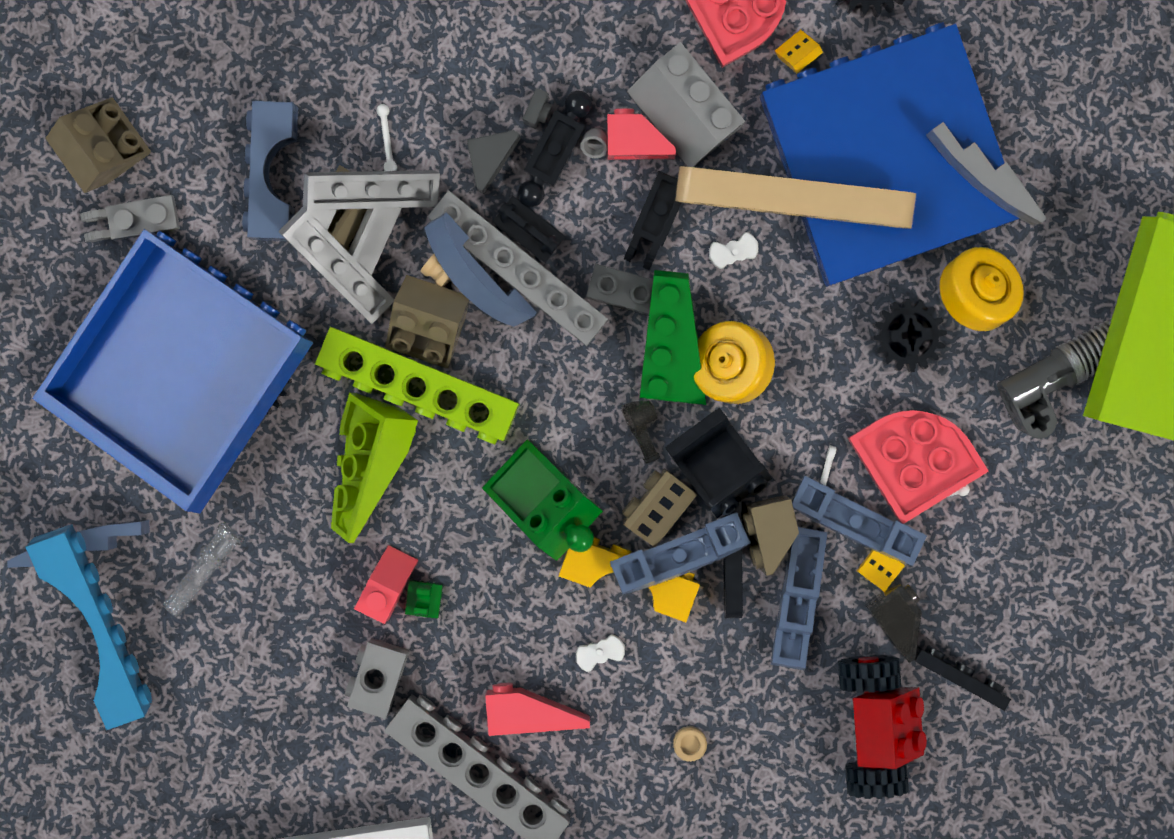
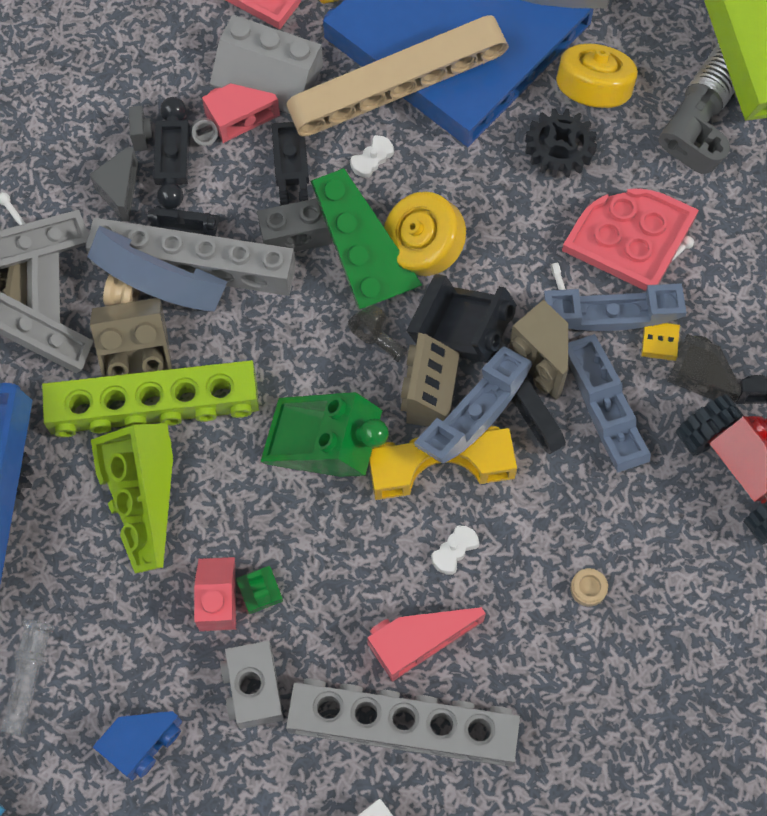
camera: 25 degrees left, 20 degrees down
none -> blue slope [93,711,182,781]

